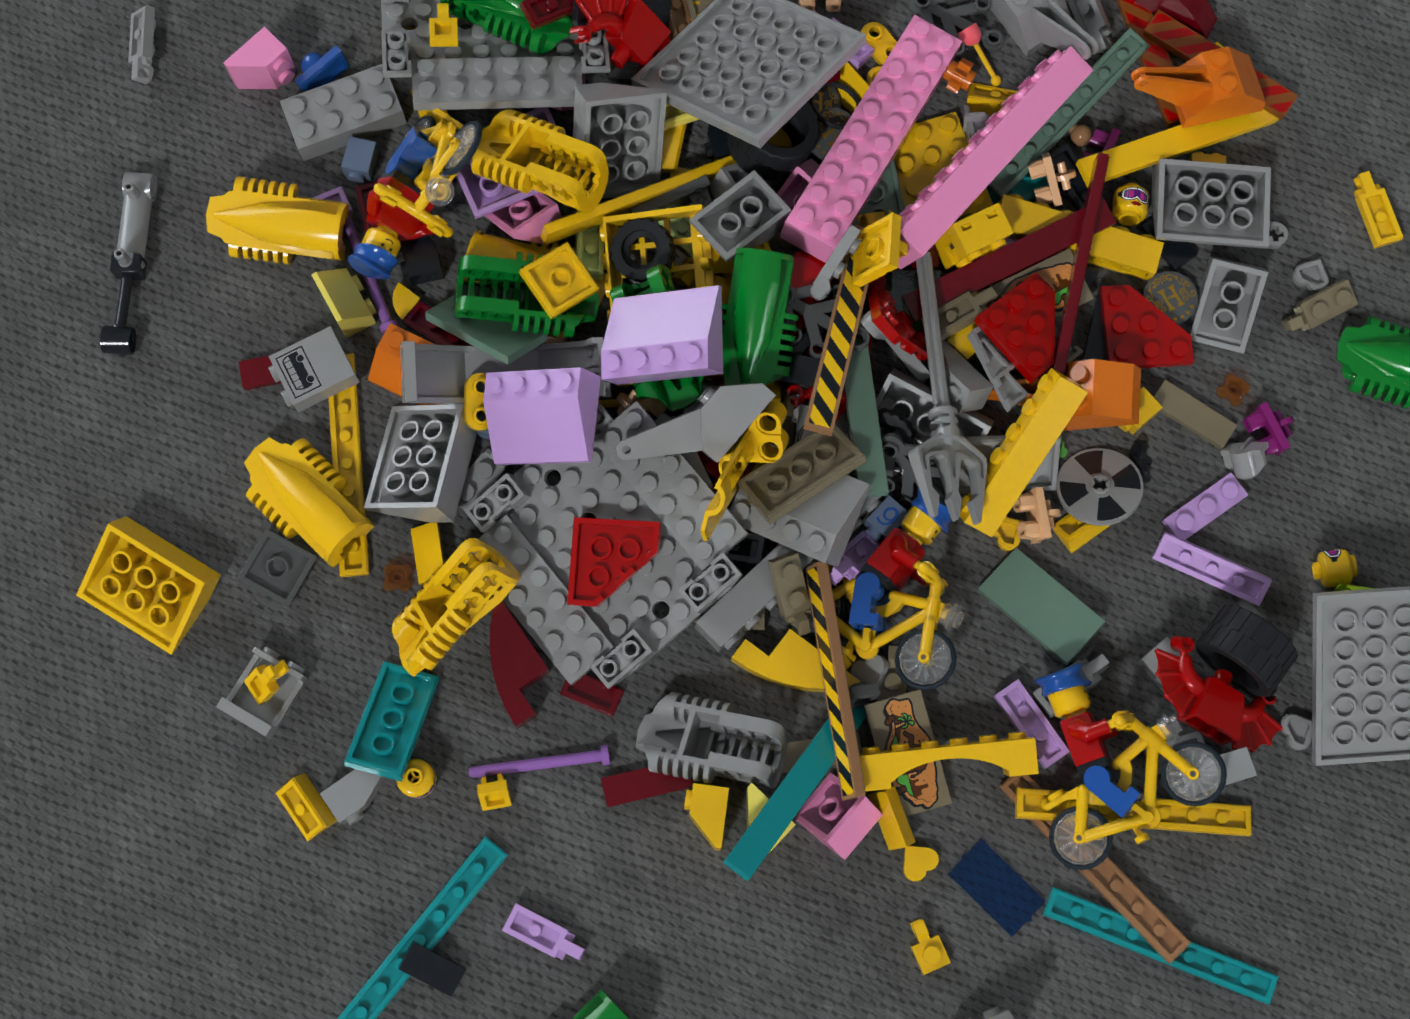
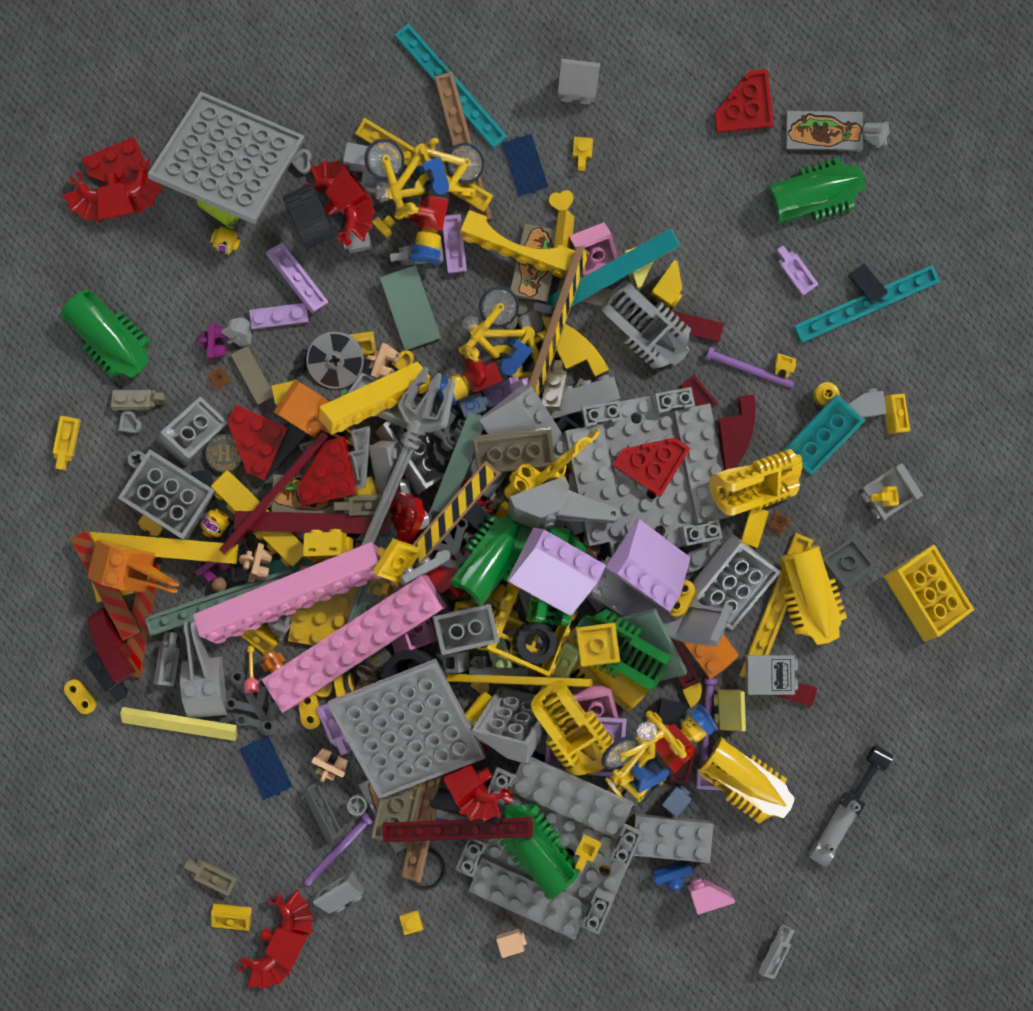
camera: 150 degrees left, 10 degrees up
none -> yellow tile [372,215,395,239]

